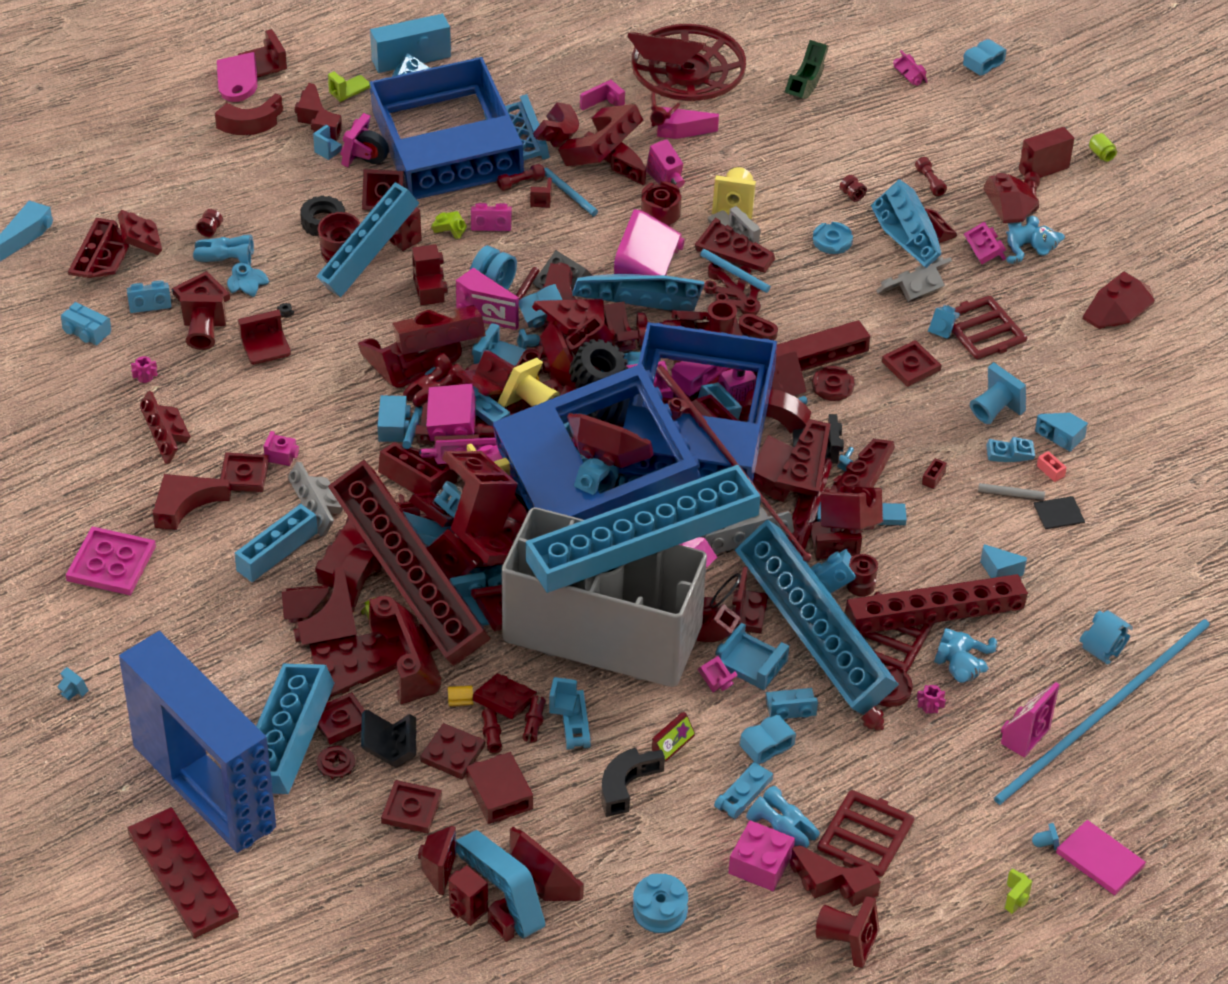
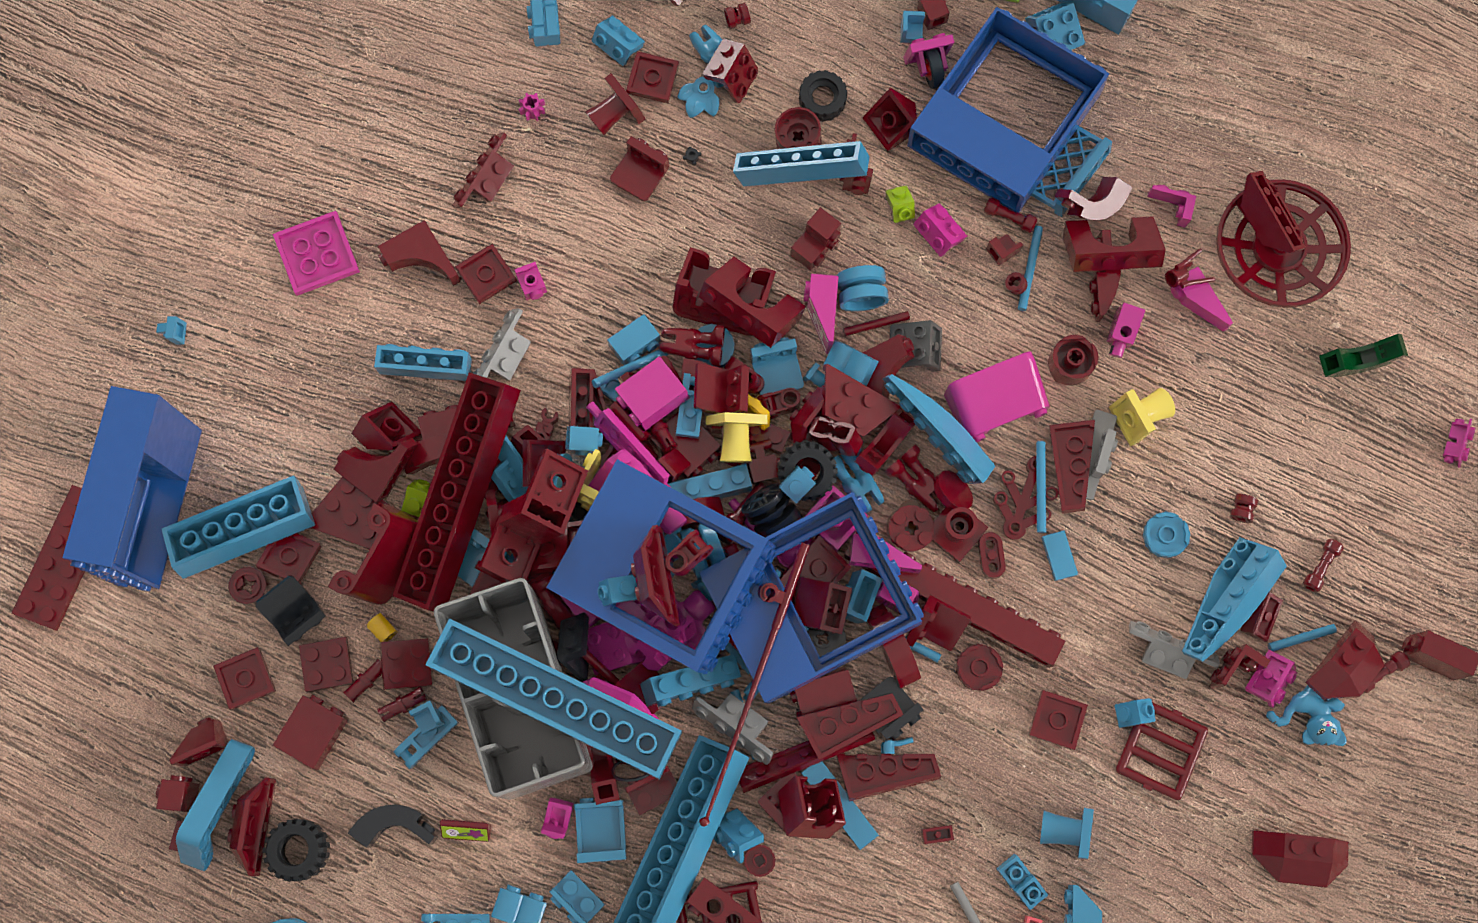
camera: 50 degrees right, 30 degrees up
none -> black tyre [262,819,330,881]
none -> dark azure brick [565,426,603,456]
none -> dark red piece [665,530,713,576]
none -> dark red bracket [702,39,758,104]
none -> dark azure bracket [779,465,816,504]
none -> dark red bush [1005,272,1028,295]
none -> dark azure tile [1041,530,1078,581]
none -> dark red bracket [1209,644,1271,690]
none -> dark azure bar [1267,624,1337,652]

